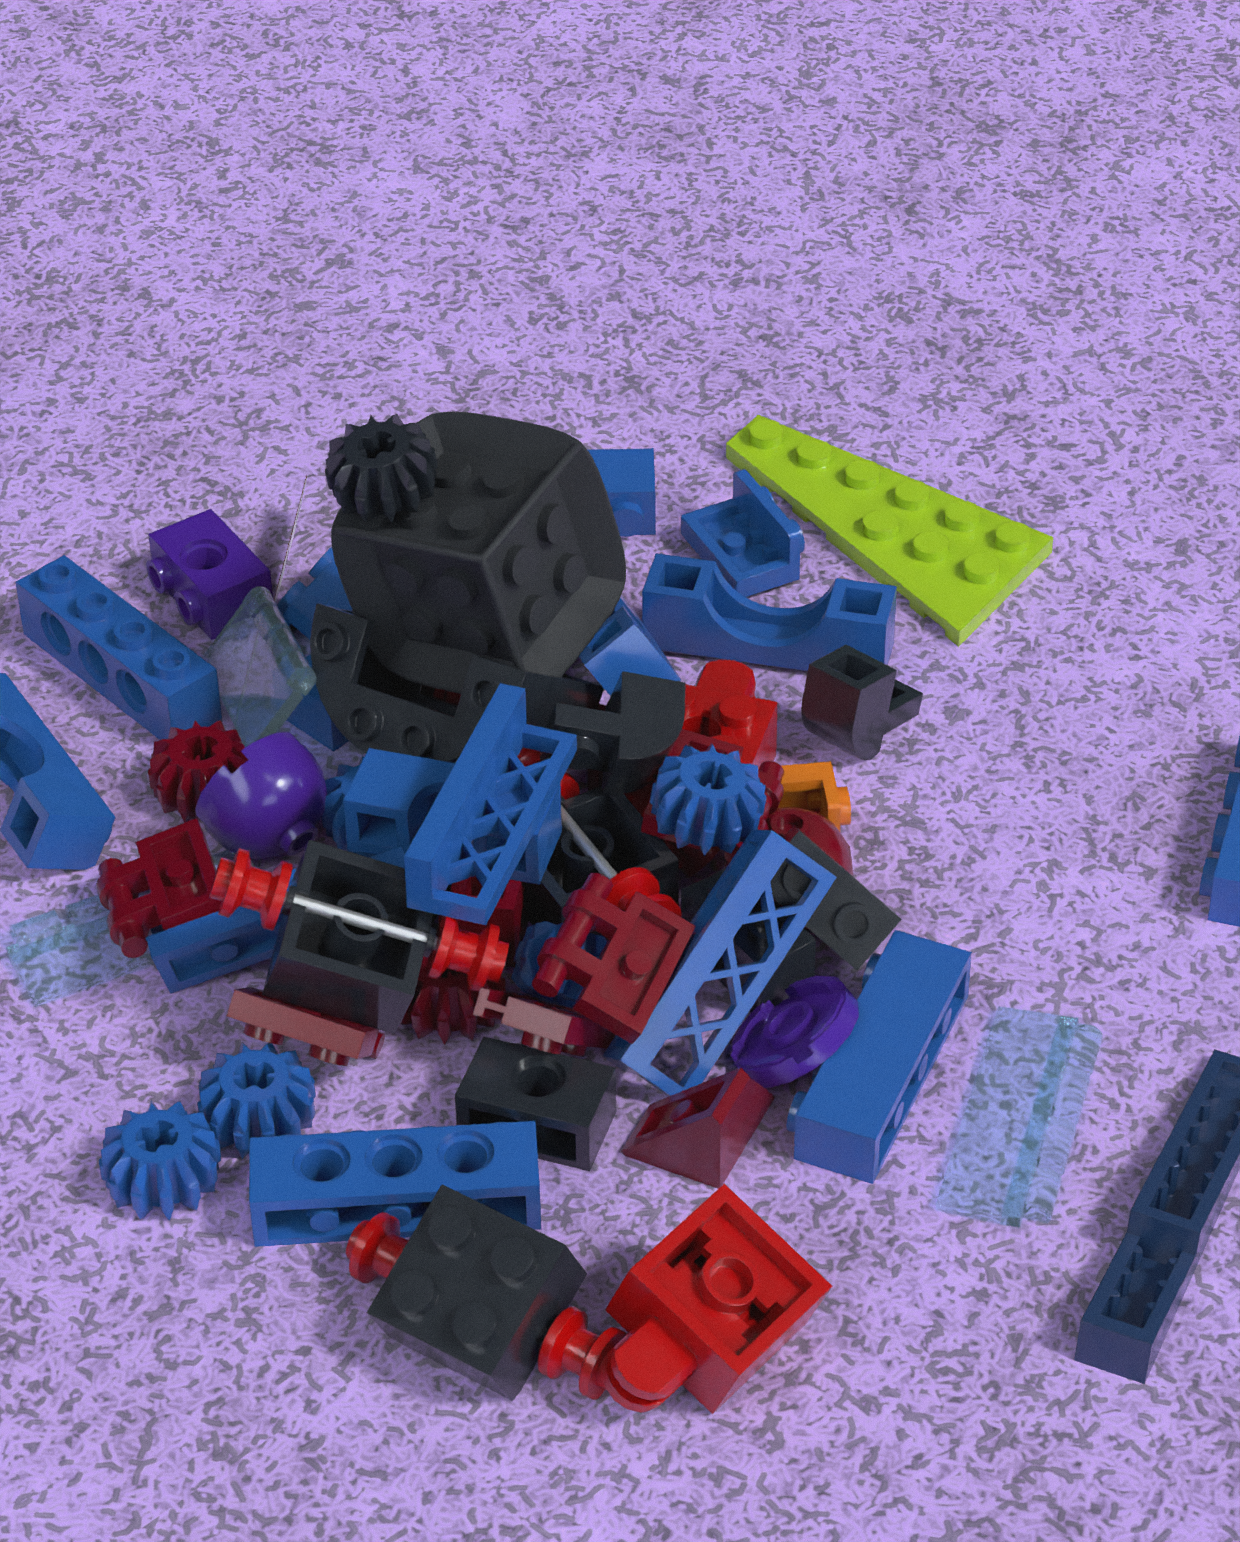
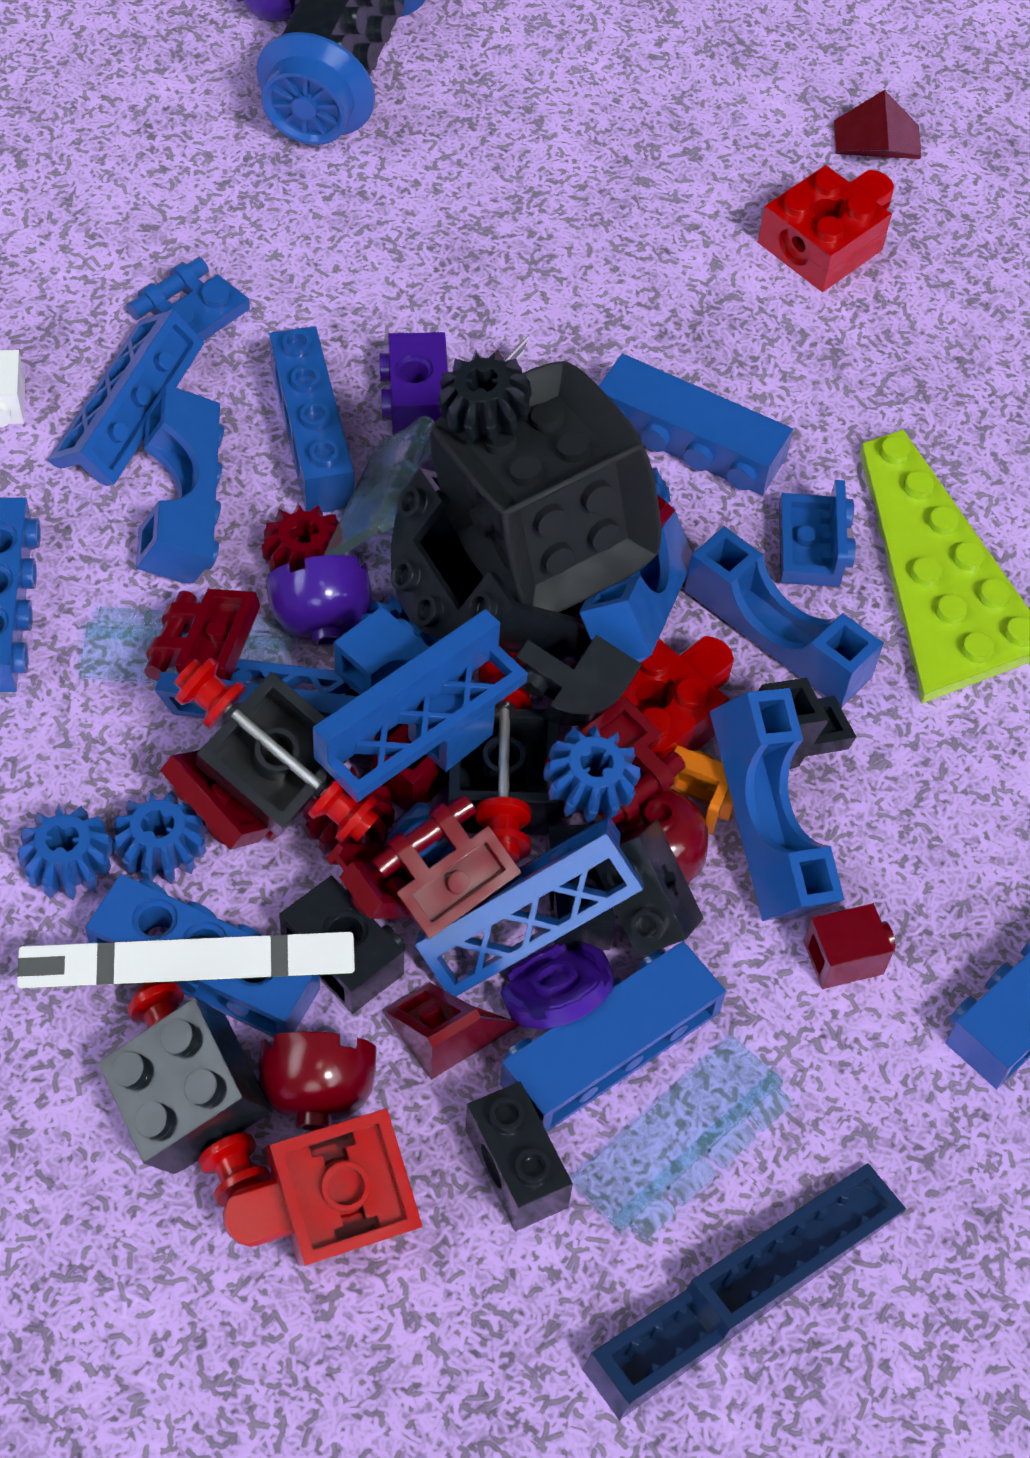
camera: 25 degrees right, 15 degrees up
none -> white sticker [17,932,355,988]
none -> dark red cylinder [259,1031,377,1131]
none -> black brick [465,1081,573,1232]
none -> blue arch [710,688,845,921]
none -> red brick [758,165,894,292]
none -> dark red brick [803,903,896,989]
none -> dark red slope [833,90,921,159]

